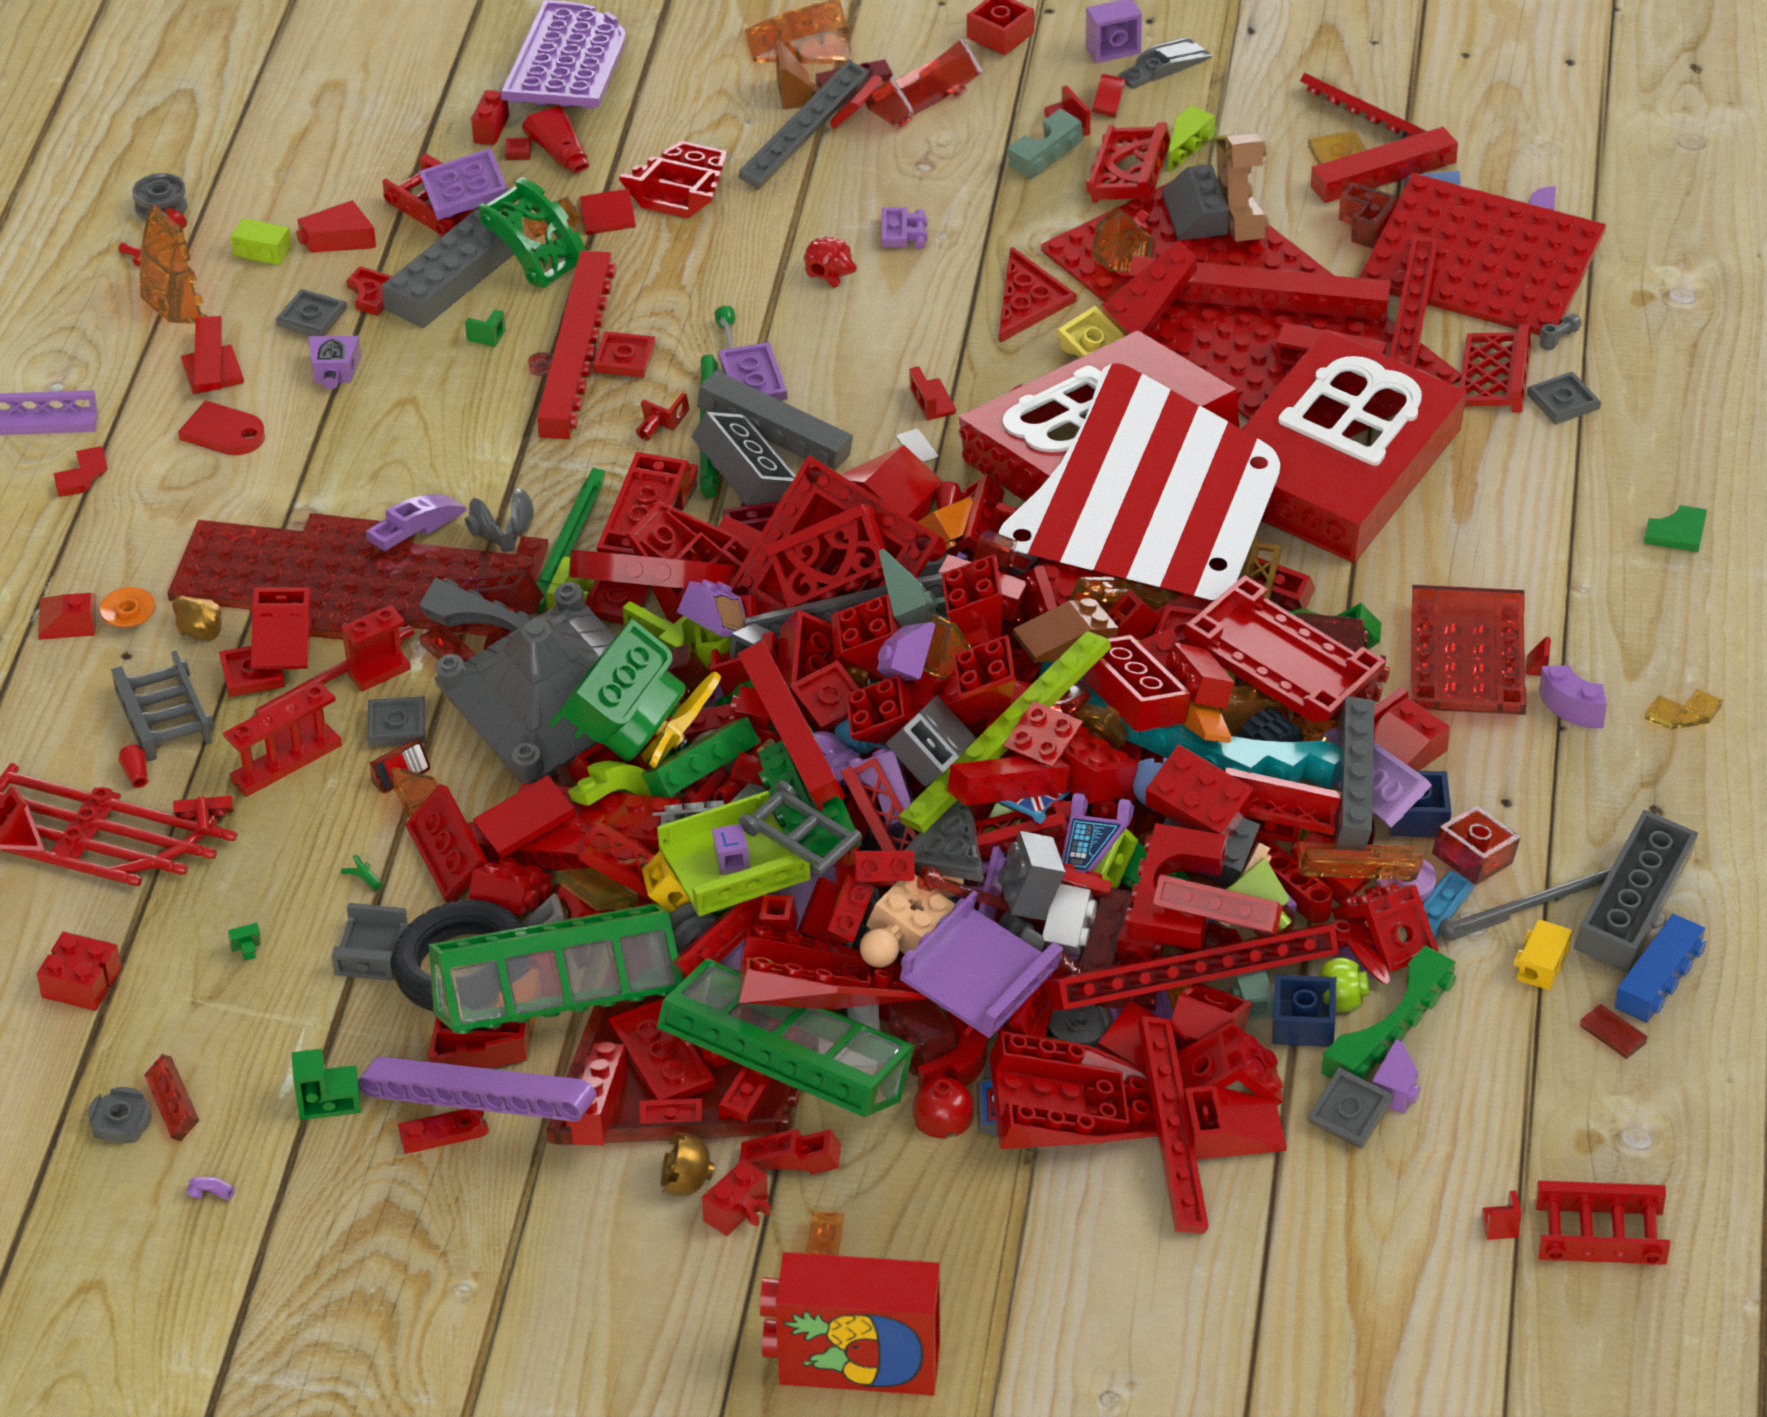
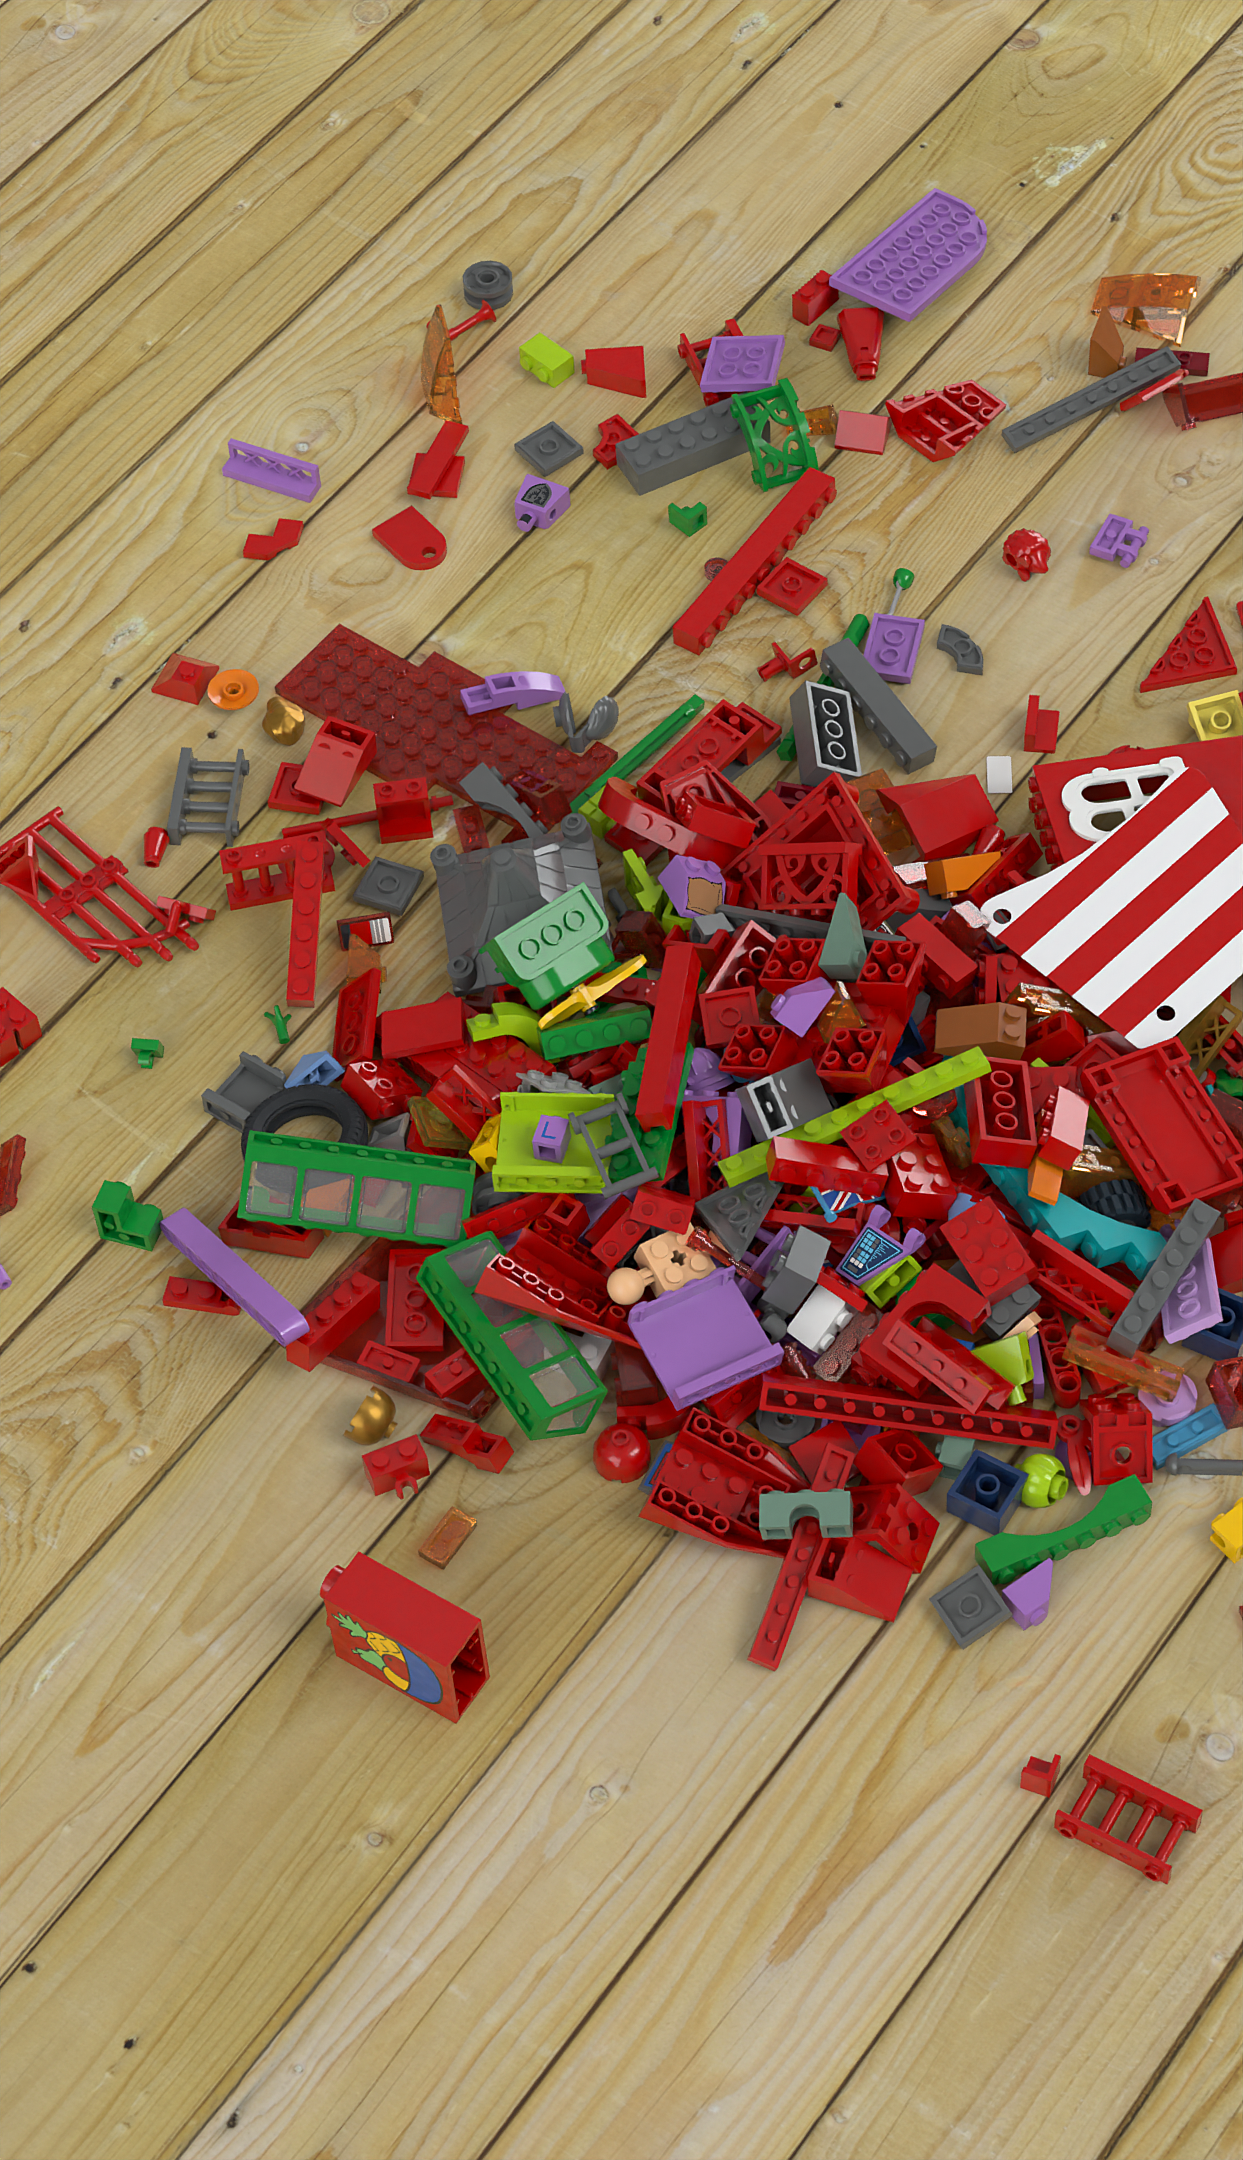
camera: 30 degrees right, 10 degrees up
none -> medium blue slope [284,1051,345,1089]
none -> red brick [286,841,325,1008]
none -> red plate [320,818,371,868]
none -> red window [675,791,756,849]
none -> sand green arch [759,1489,853,1540]
none -> dark grey tile [937,624,983,675]

